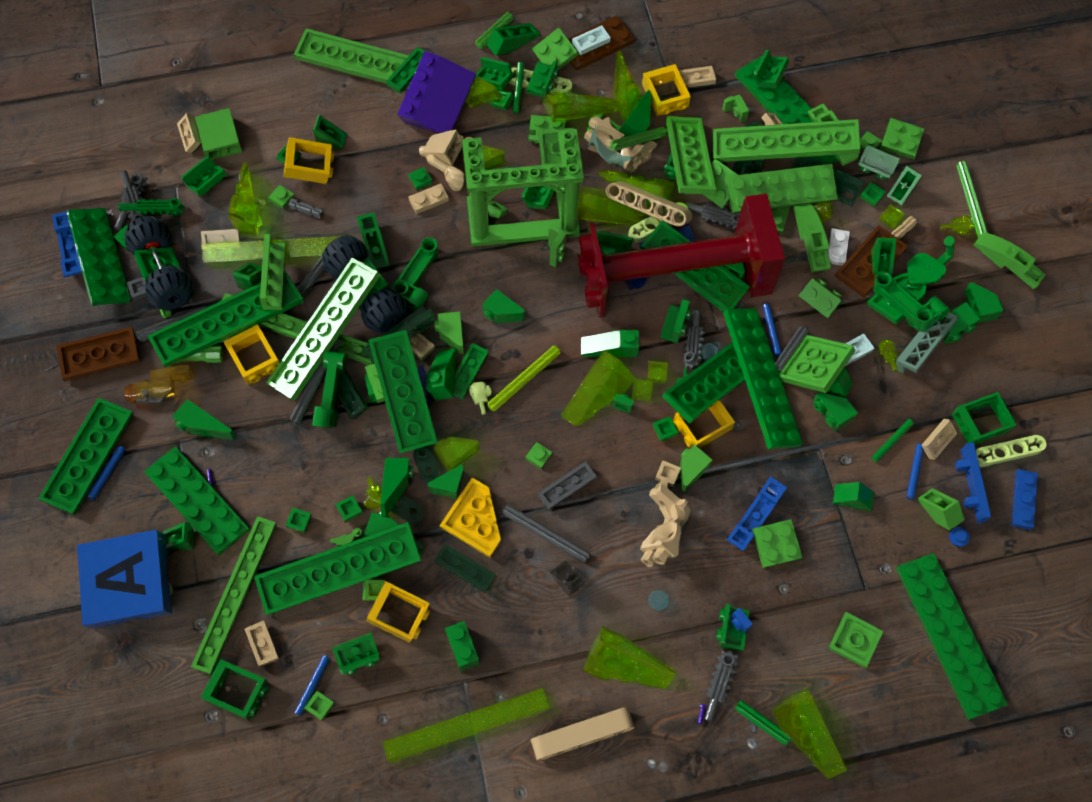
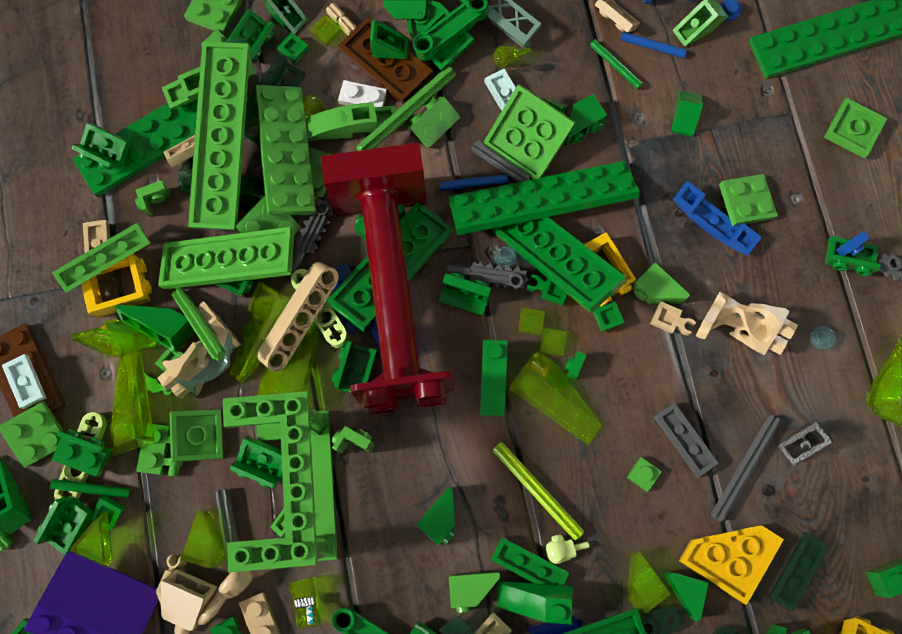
camera: 85 degrees left, 10 degrees up
none -> bright green fence [52,222,151,293]
none -> clear neon green leg [288,577,320,629]
none -> bright green axle [356,67,456,151]

